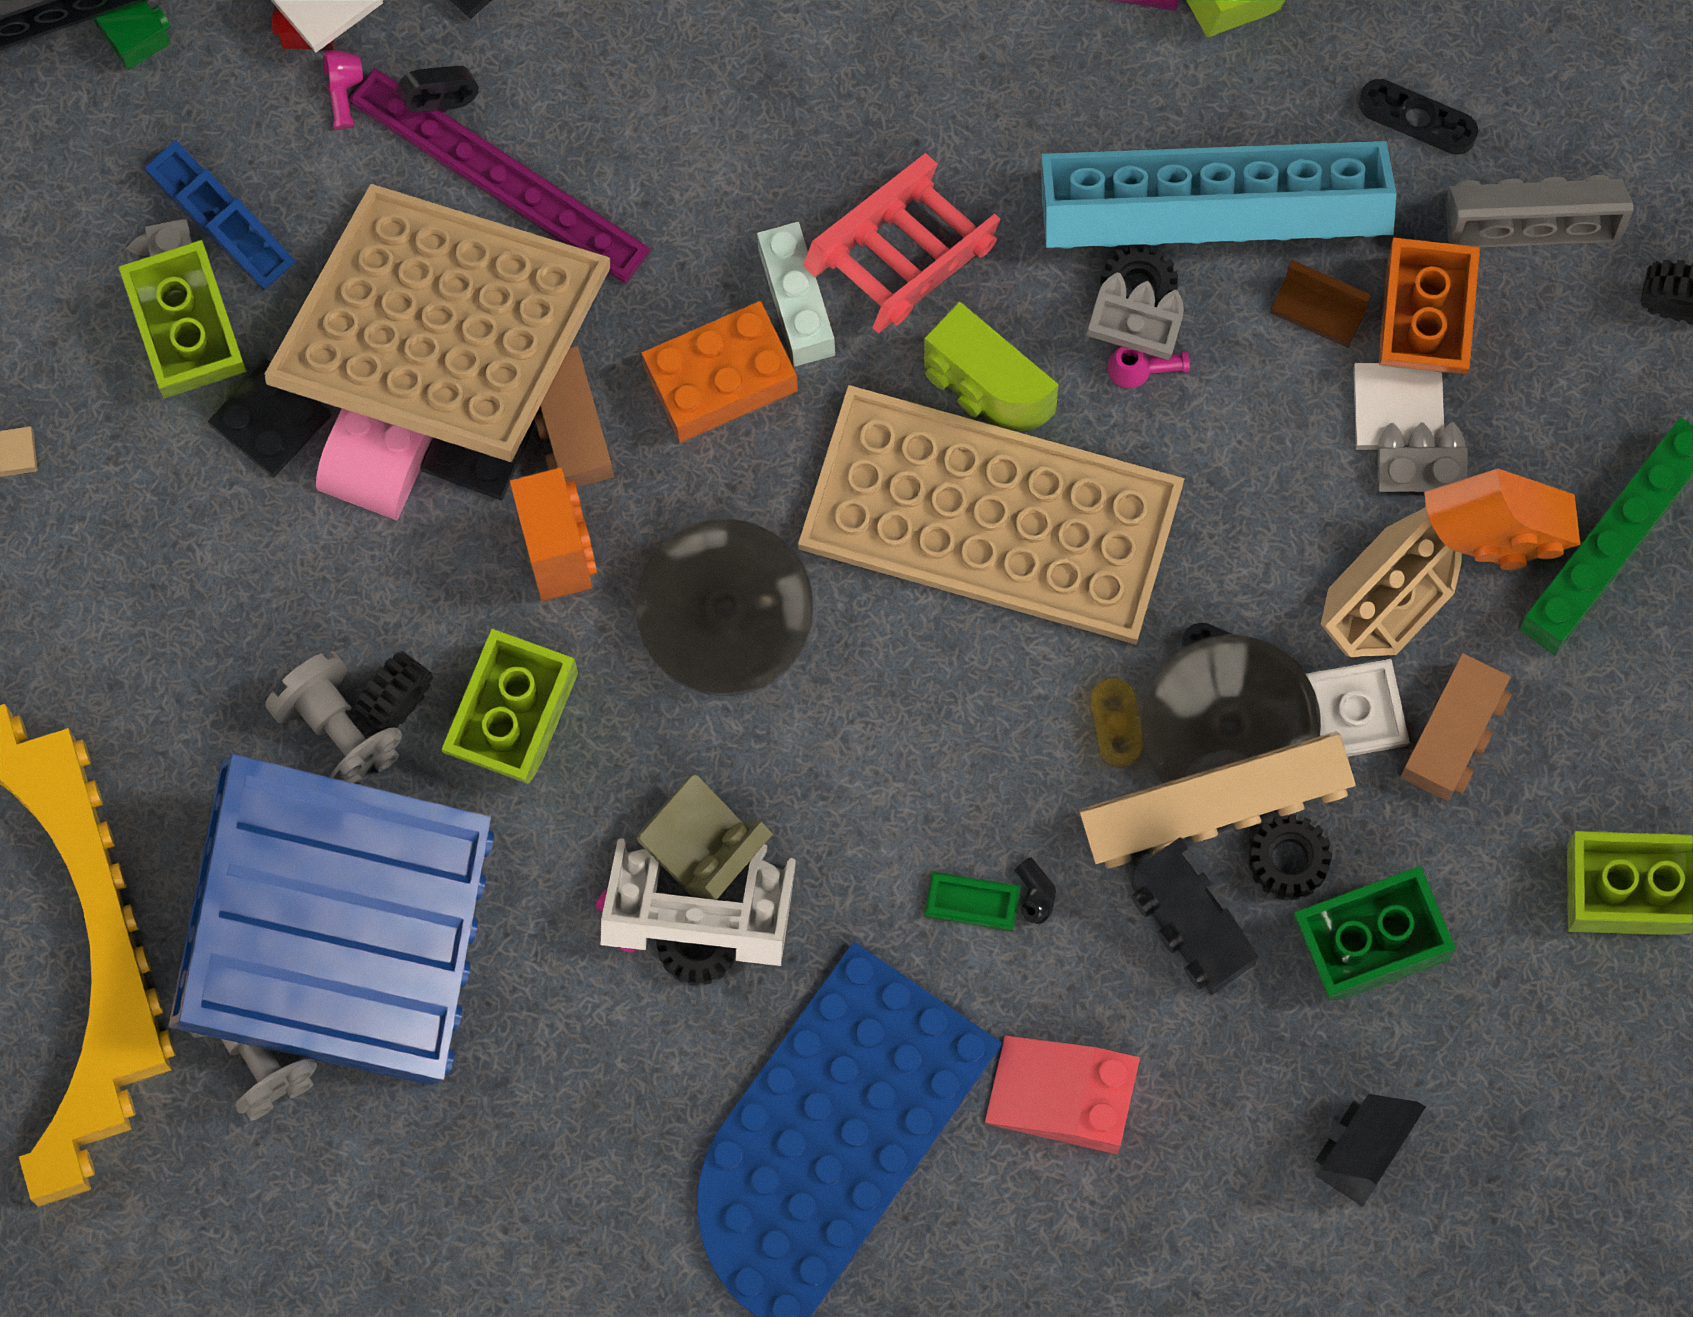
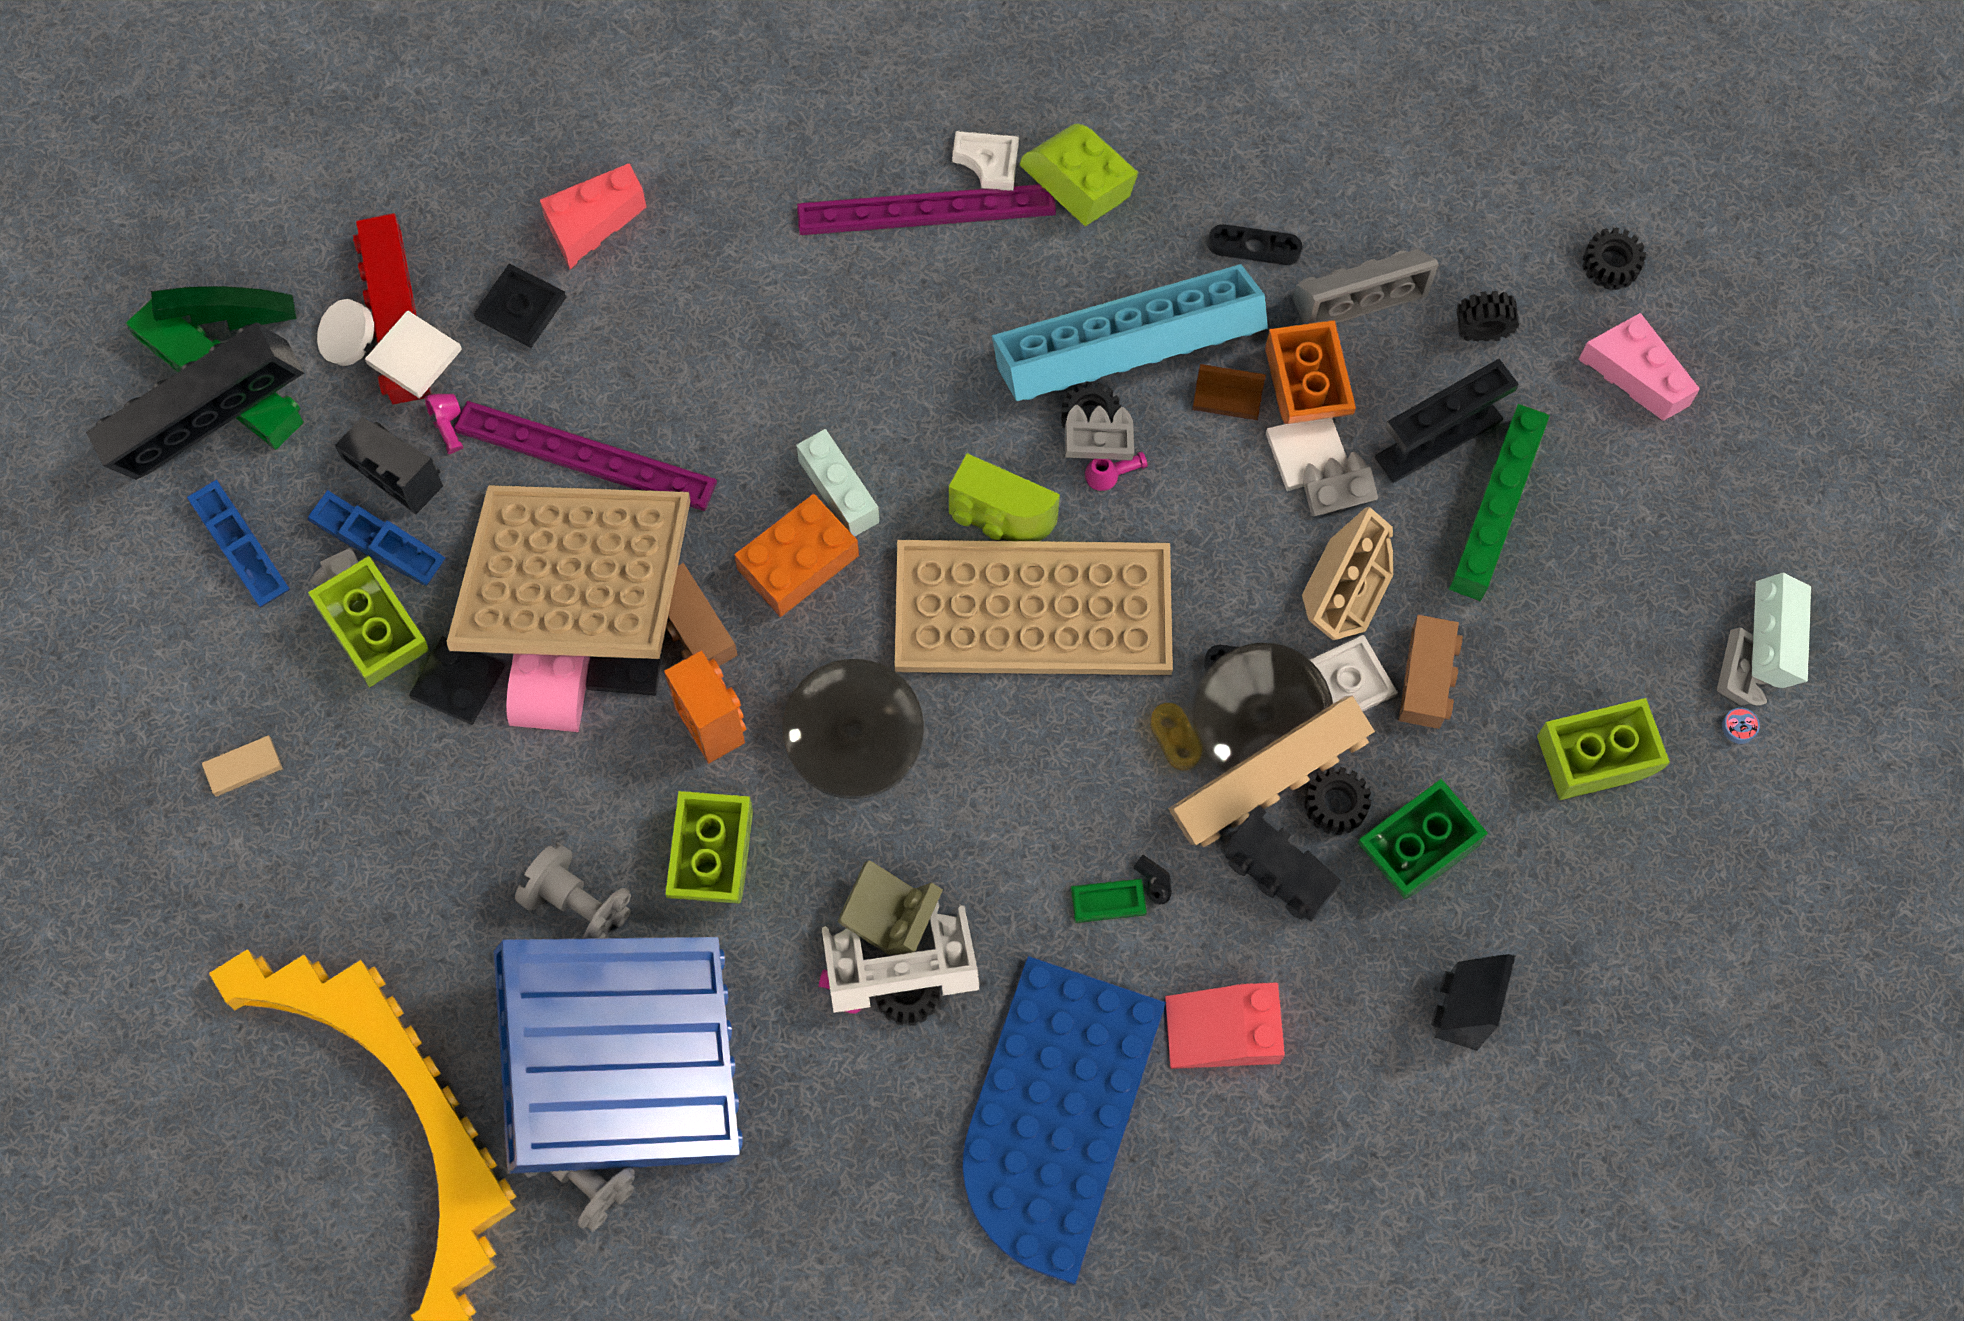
camera: 20 degrees left, 5 degrees down
black tyre [354,651,433,732] -> none
black beam [397,65,479,112] -> none
coral fence [803,153,1001,334] -> none
orange brick [1424,468,1580,570] -> none
none -> blue slope [187,479,290,608]
none -> black wedge [335,417,443,515]
none -> black fence [1374,359,1519,483]

